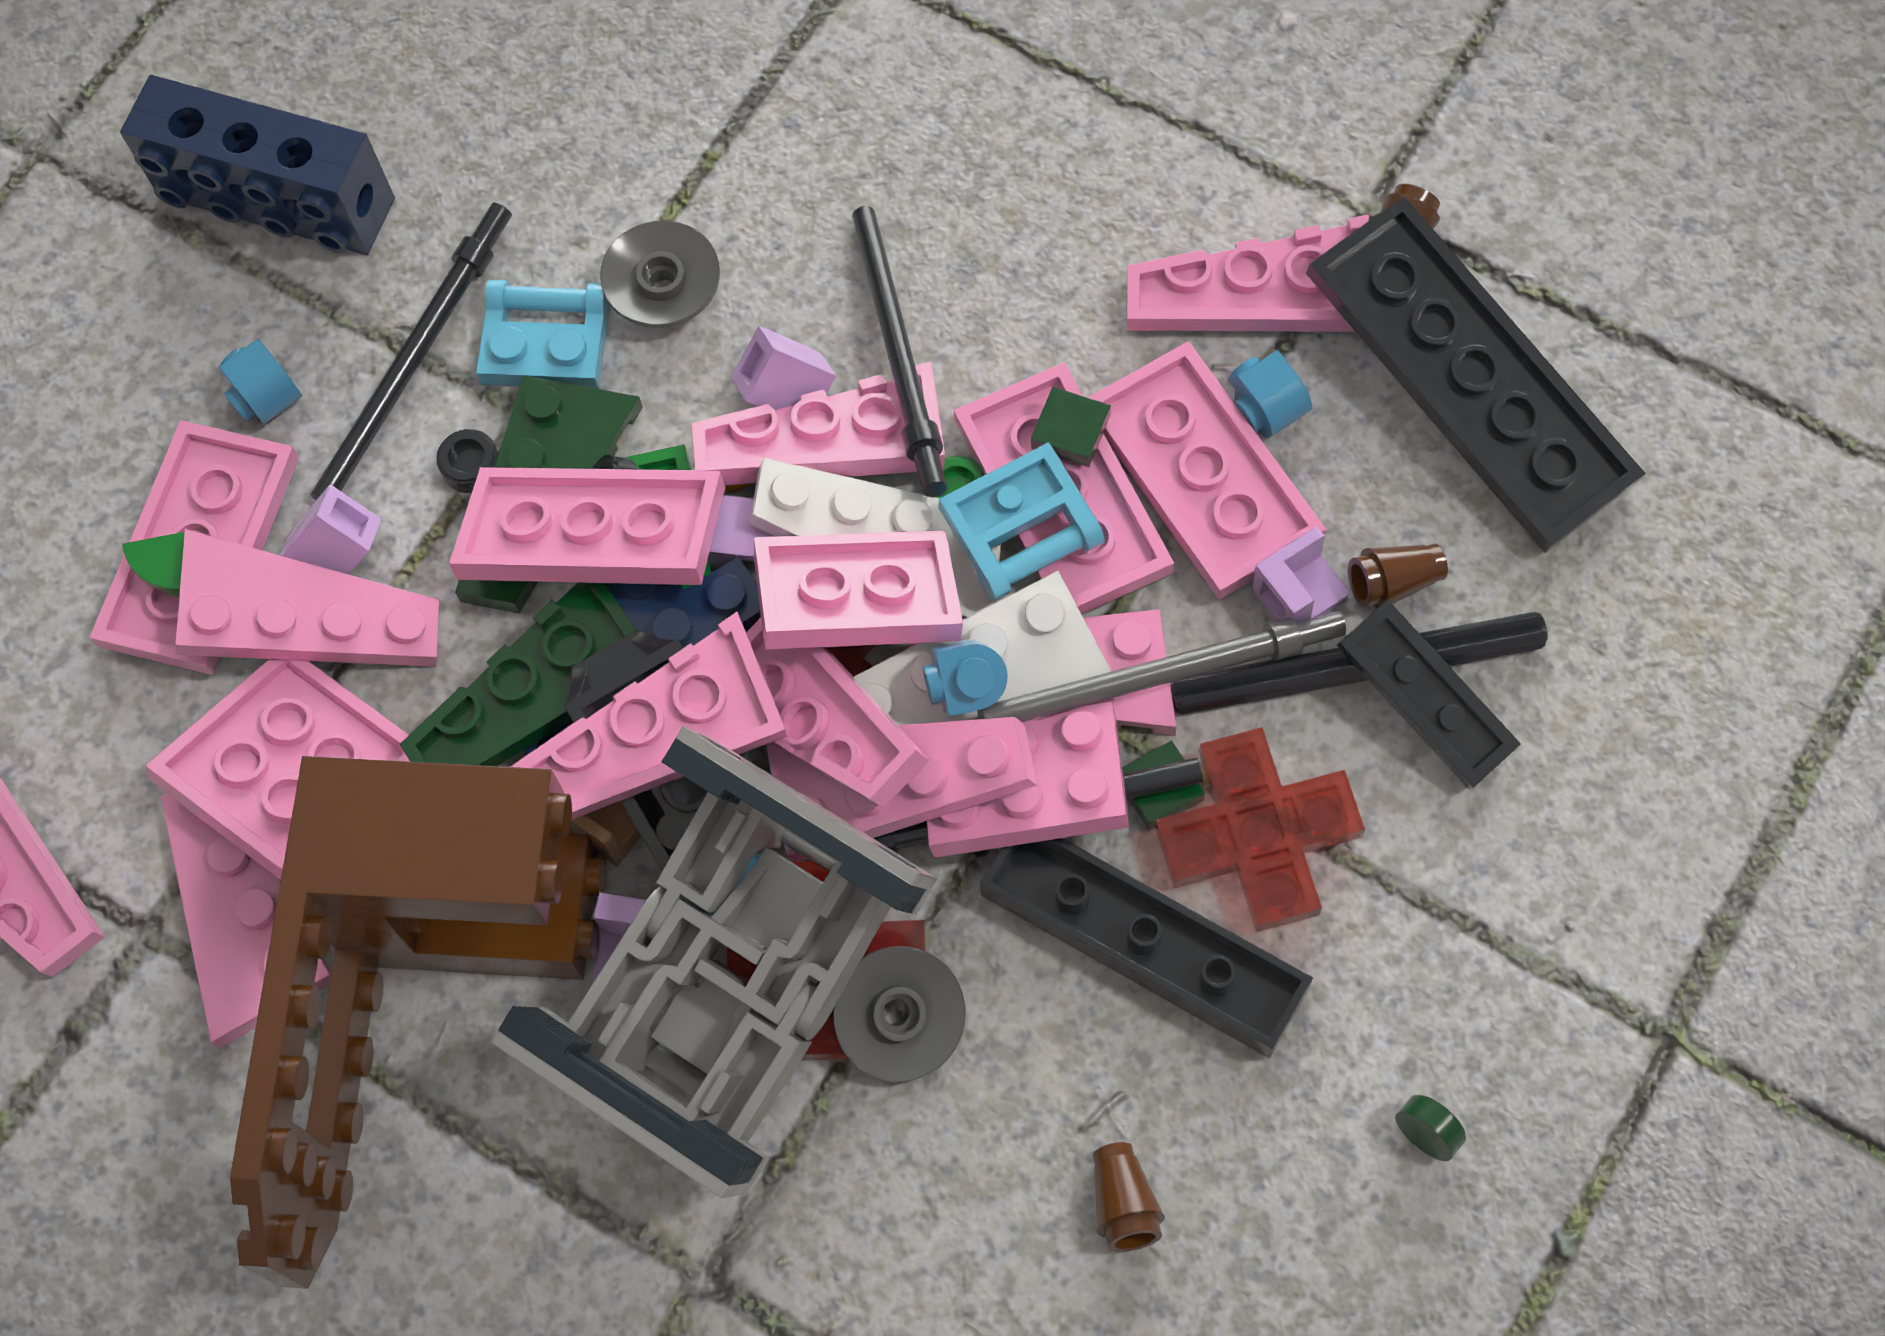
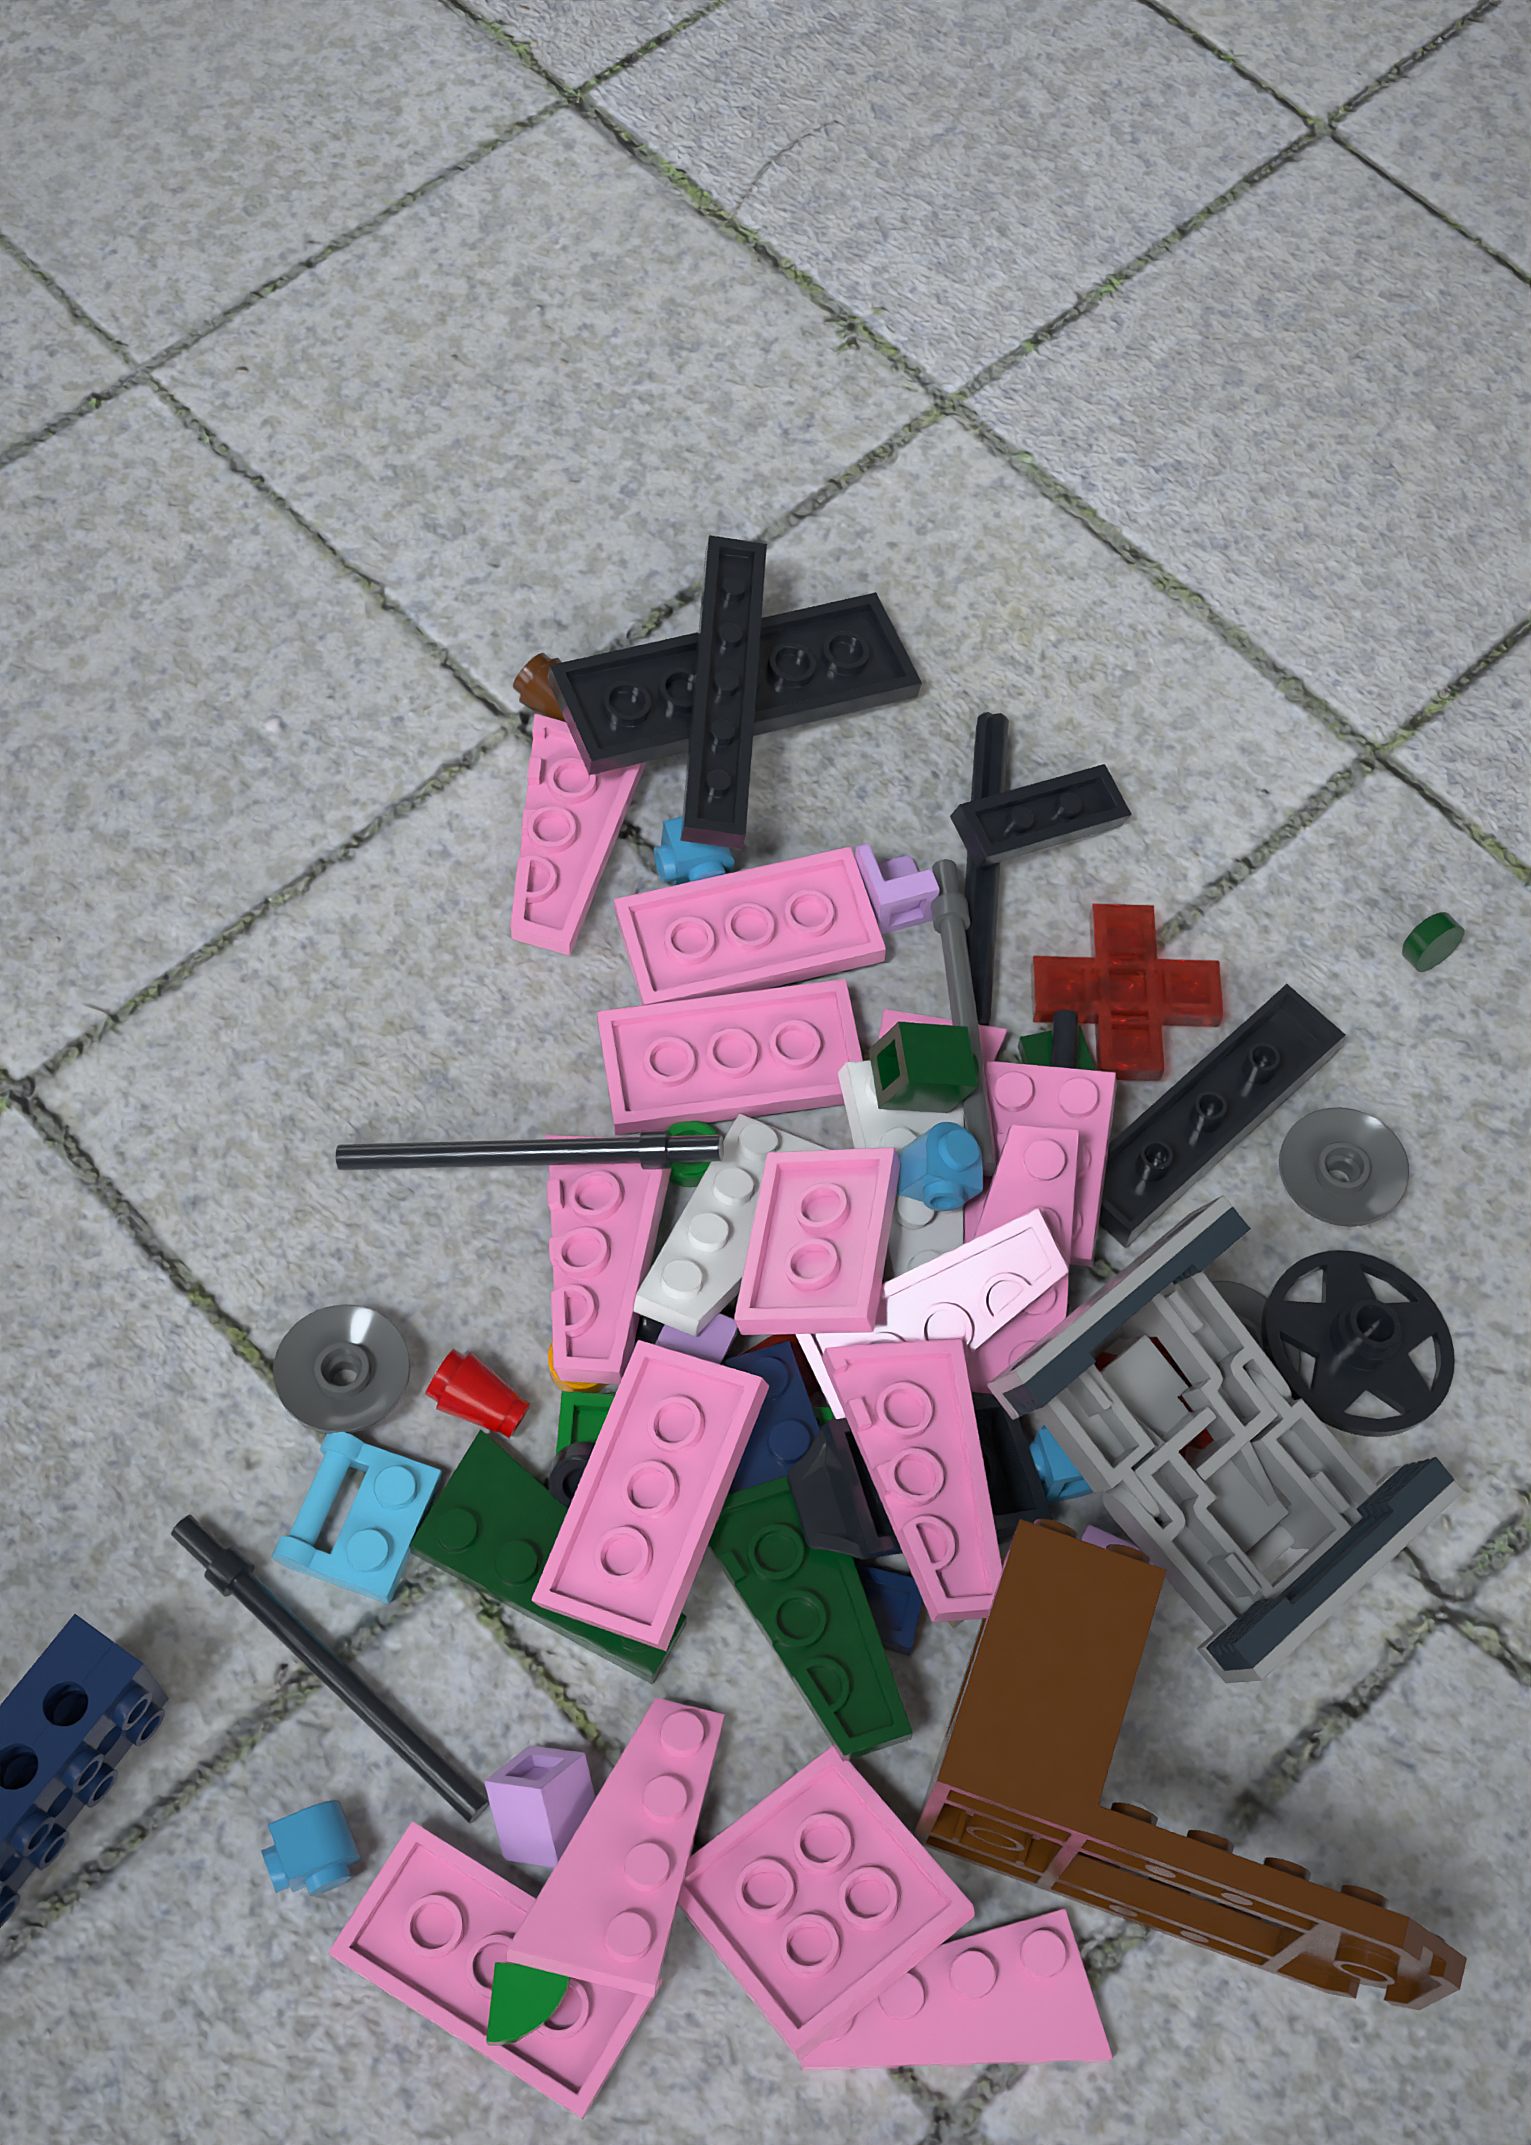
camera: 85 degrees left, 5 degrees down
black tile [436,429,499,493] -> none
lavender panel [731,326,836,410] -> none
medium azure plate [938,442,1105,601] -> none
dark green tile [1031,386,1111,467] -> none
reddish brown cone [1092,1142,1165,1252] -> none
reddish brown cone [1348,543,1448,608] -> none
none -> red cone [425,1348,531,1439]
none -> black plate [680,535,767,849]
none -> dark green brick [869,1021,979,1113]
none -> black wheel [1261,1250,1455,1437]
none -> dark grey dish [1279,1107,1409,1227]

